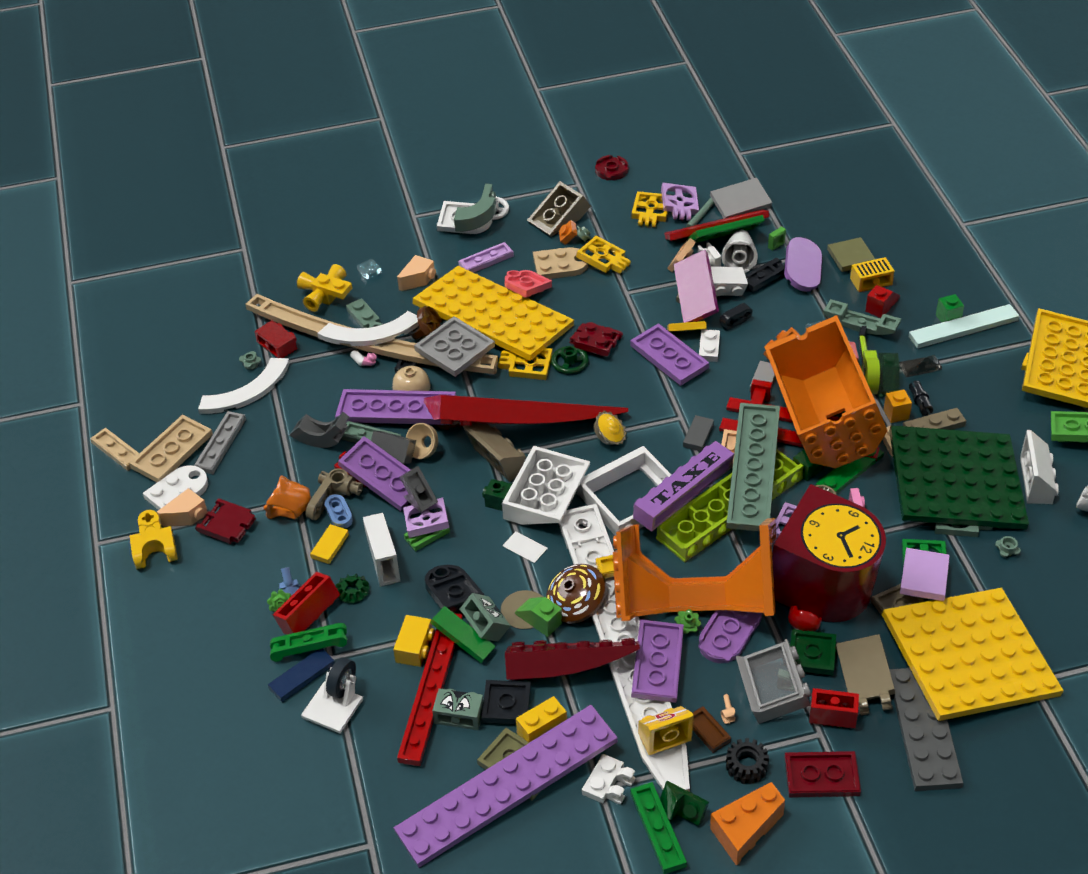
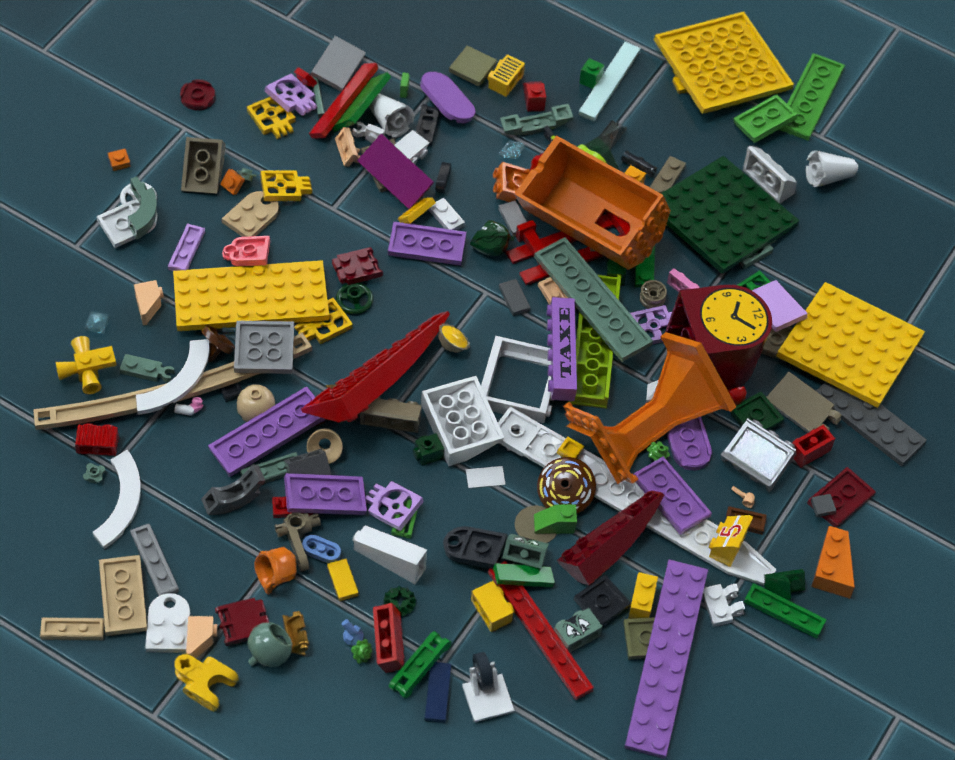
camera: 50 degrees left, 10 degrees up
dark grey slope [399,466,438,512] -> none
black tyre [726,738,769,784] -> none
sand green plate [995,536,1021,557] -> none
none -> orange plate [108,149,131,171]
none -> sand green piece [247,622,292,667]
none -> pearl gold hinge [282,611,310,656]
none -> red tile [294,68,317,88]
none -> dark green helmet [470,220,514,256]
none -> dark grey tile [811,494,836,517]

